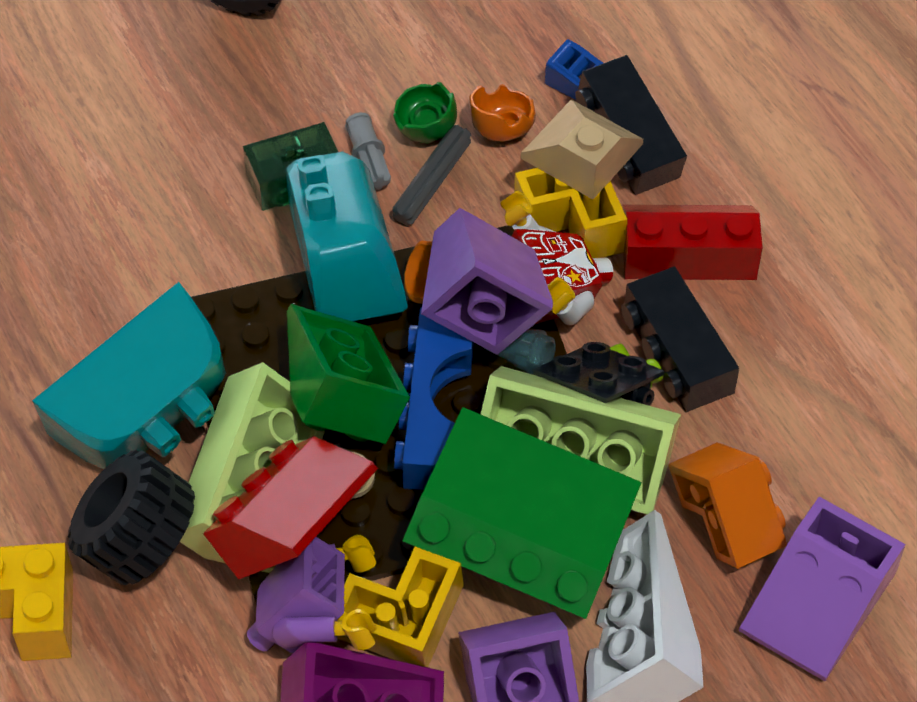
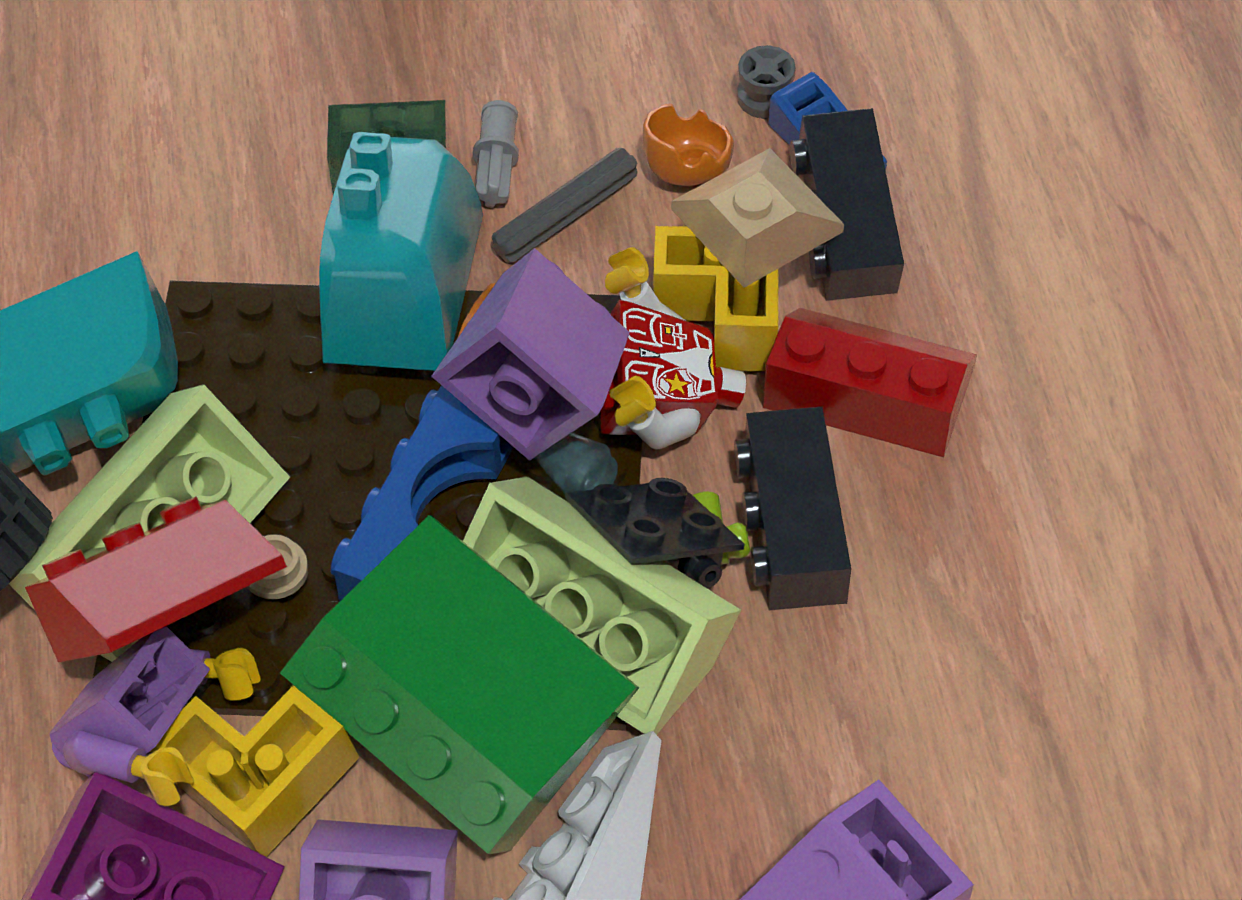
camera: 20 degrees right, 0 degrees up
green slope [287,304,410,444] -> none
green hair [393,82,457,144] -> none
orange brick [668,442,787,569] -> none
none -> dark grey wheel [737,45,796,119]

